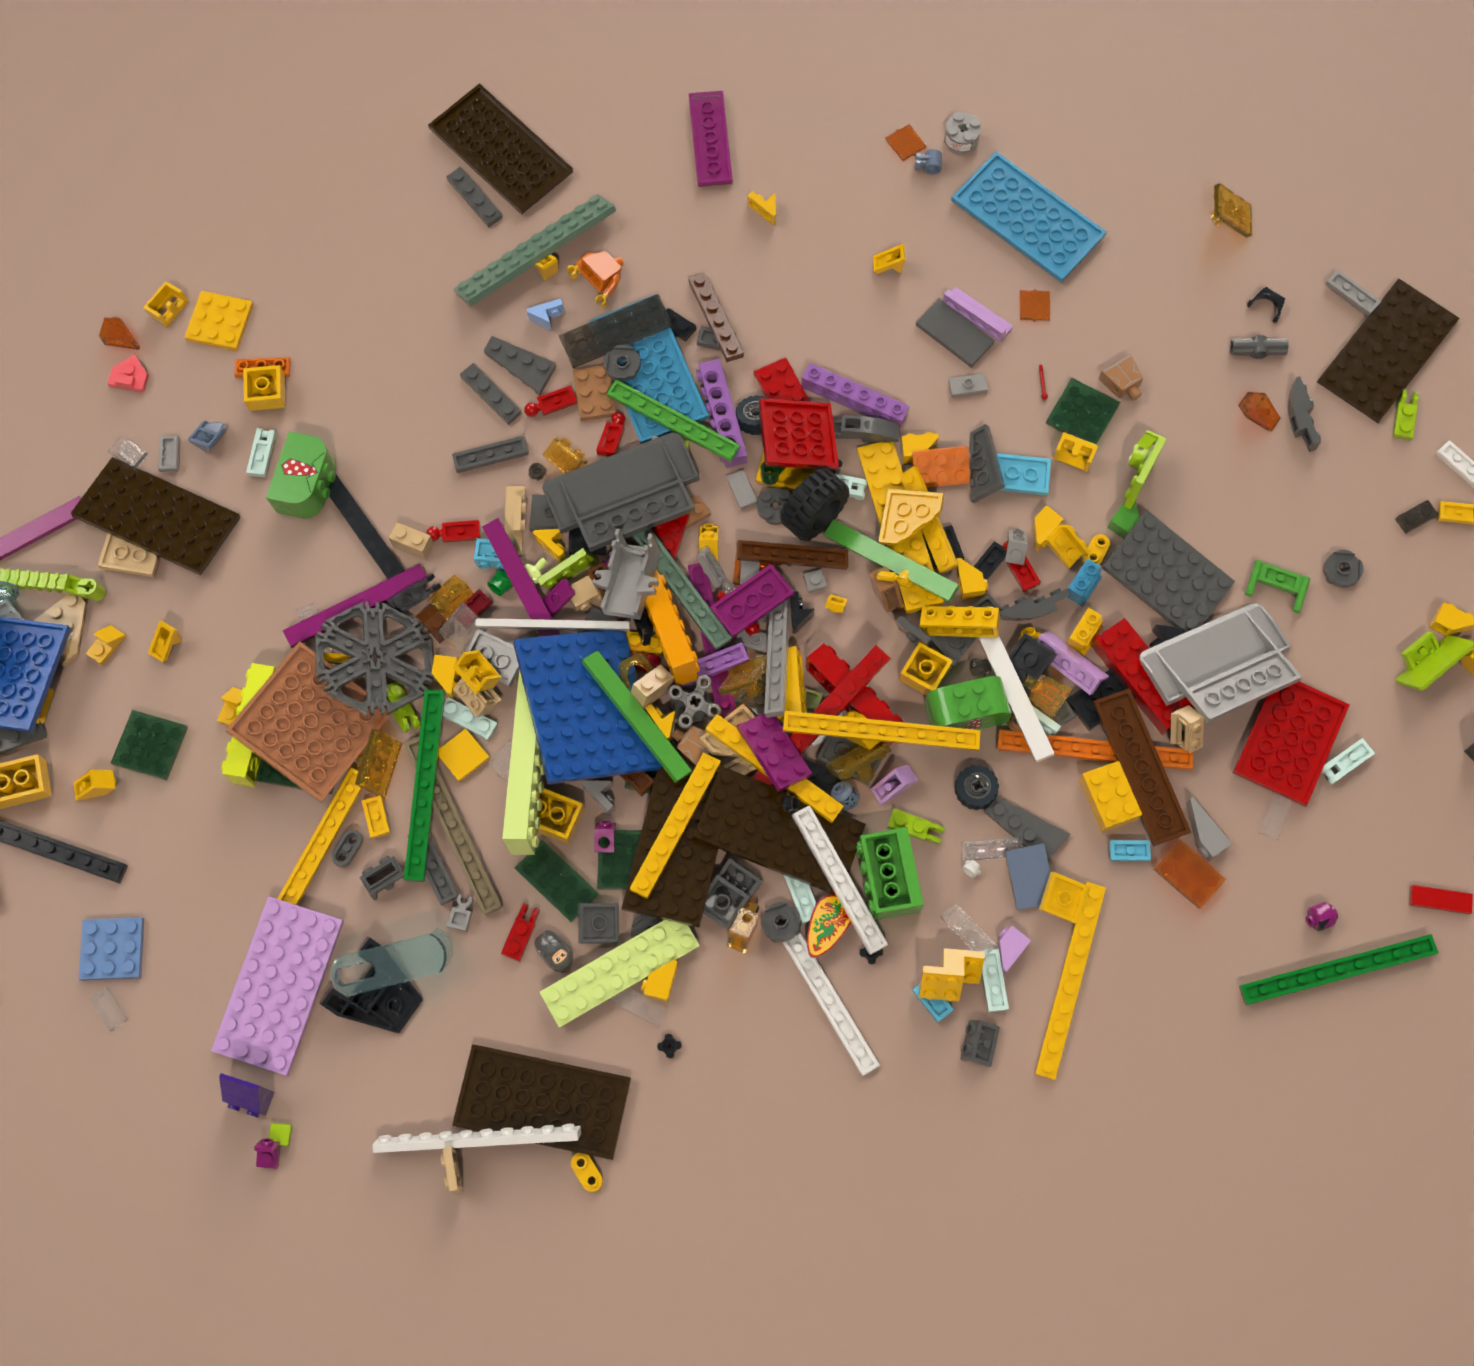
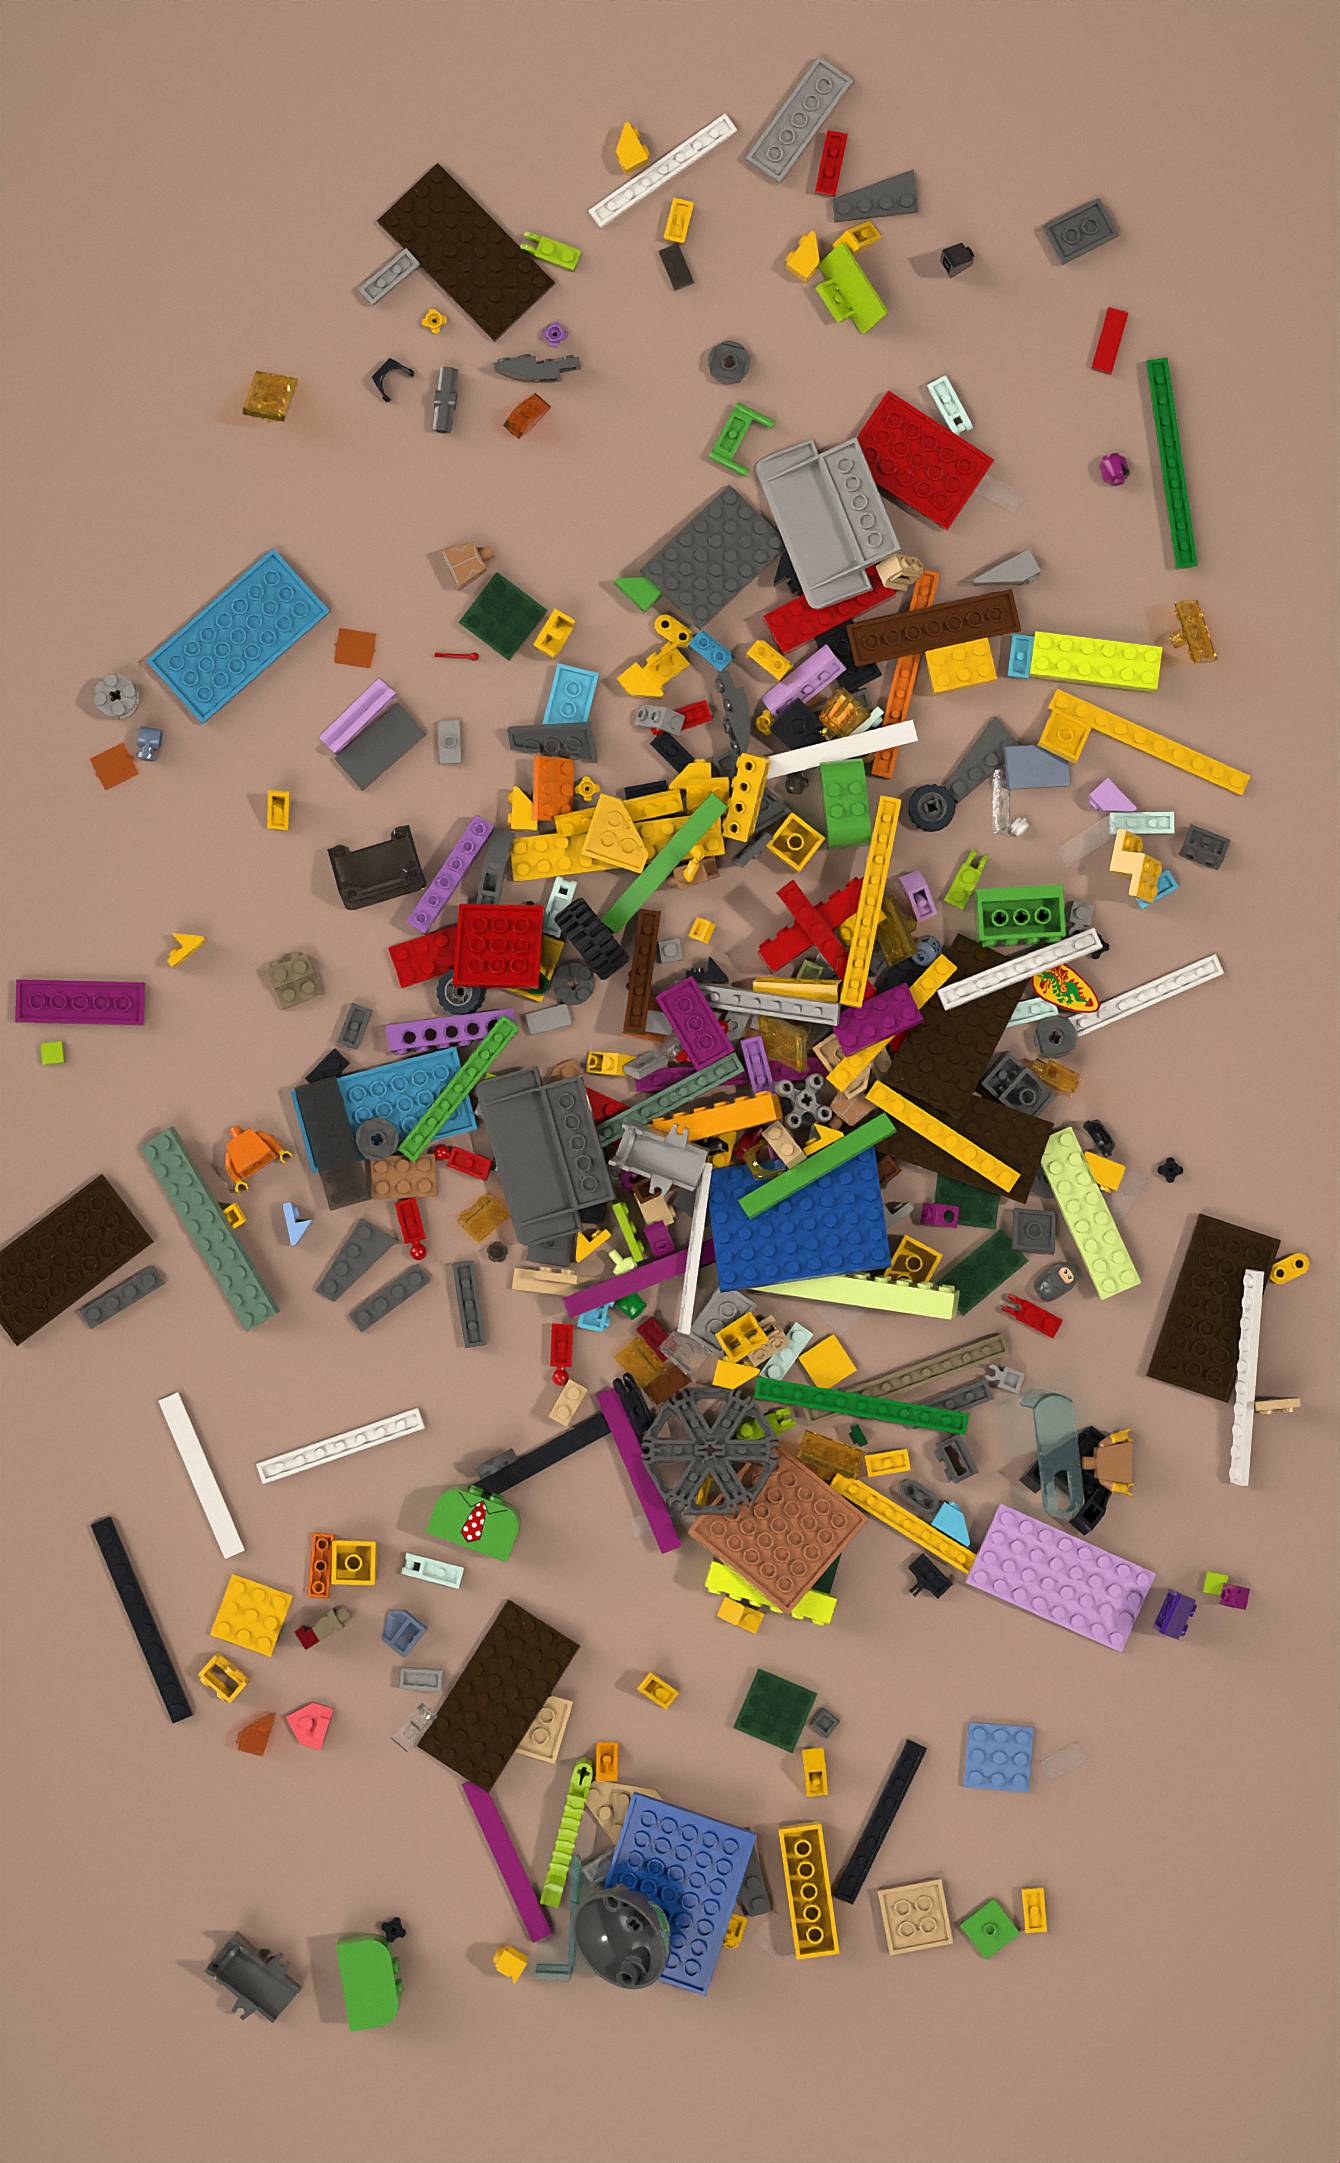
camera: 85 degrees left, 15 degrees up
yellow slope [85,625,126,666] -> none
plate [688,272,744,362] -> none
black plate [782,792,799,815] -> none
lime plate [1124,430,1167,510] -> none
clear orange plate [1153,840,1226,910] -> none
none -> lime tile [41,1041,65,1065]
none -> black plate [91,1517,194,1724]
none -> white tile [158,1392,245,1559]
none -> white tile [256,1408,425,1484]
none -> dark tan plate [267,952,323,1010]
none -> dark tan hips [294,1606,353,1650]
none -> clear smoke windscreen [327,825,426,910]
none -> yellow plate [422,308,447,334]
none -> dark grey plate [475,1448,518,1480]
none -> medium lavender plate [542,322,567,347]
none -> yellow plate [574,776,600,802]
none -> light orange slope [596,1742,618,1781]
none -> yellow plate [686,777,729,816]
none -> dark grey tile [810,1708,840,1738]
none -> dark green plate [848,1424,868,1447]
none -> black plate [907,1553,953,1599]
none -> medium azure slope [930,1501,970,1547]
none -> neon yellow brick [1029,631,1162,693]
none -> light grey plate [1068,901,1094,937]
none -> medium nougat torso [1082,1429,1134,1496]
none -> black helmet [1083,1119,1116,1158]
none -> clear yellow plate [1169,600,1218,664]

